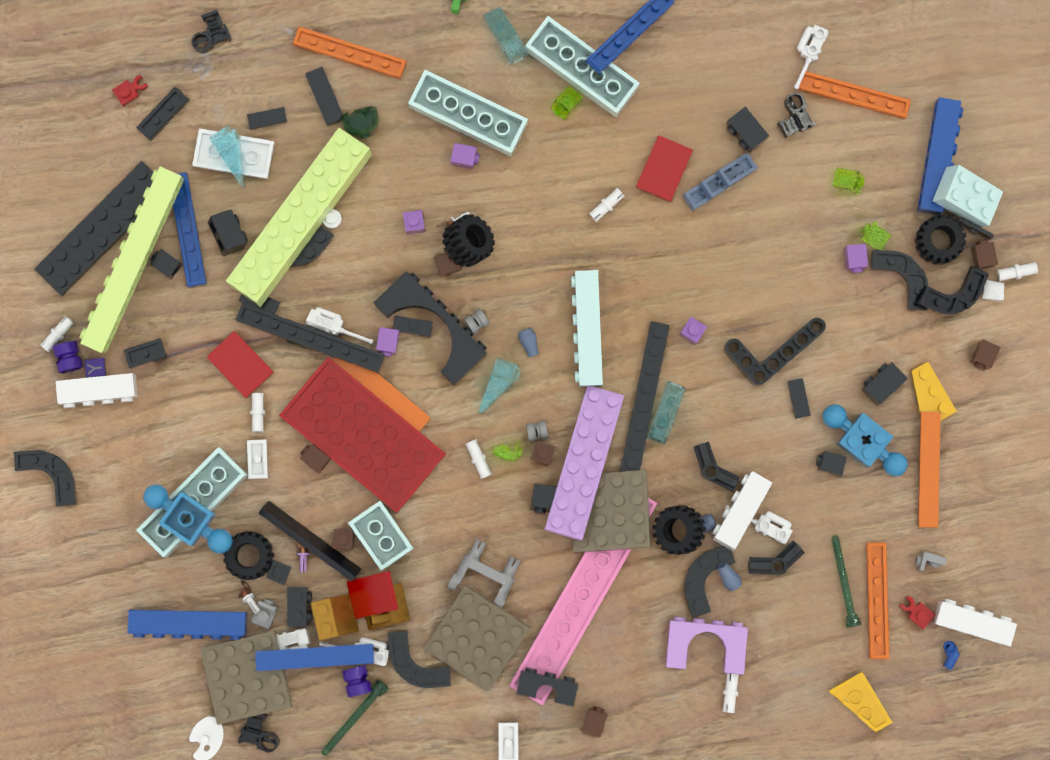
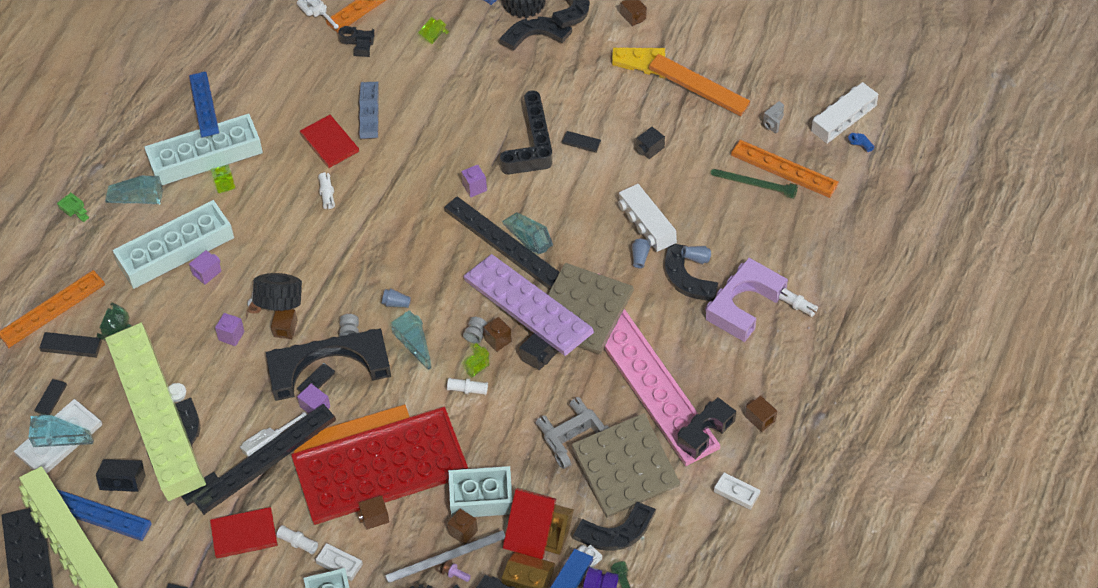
camera: 55 degrees left, 30 degrees down
black brick [150,249,183,280] -> none
light aqua brick [571,270,603,387] -> none
black tyre [653,506,706,555] -> none
black piece [693,442,740,492] -> none
white piece [725,505,793,544] -> none
black brick [726,106,769,153] -> none
black piece [748,540,805,575] -> none
dark azure brick [822,404,908,477] -> none
yellow wing [829,671,892,732] -> none
medium lavender brick [844,244,868,273] -> none
clear neon green bracket [861,221,891,250] -> none
black brick [861,362,908,406] -> none
red plate [899,596,936,629] -> none

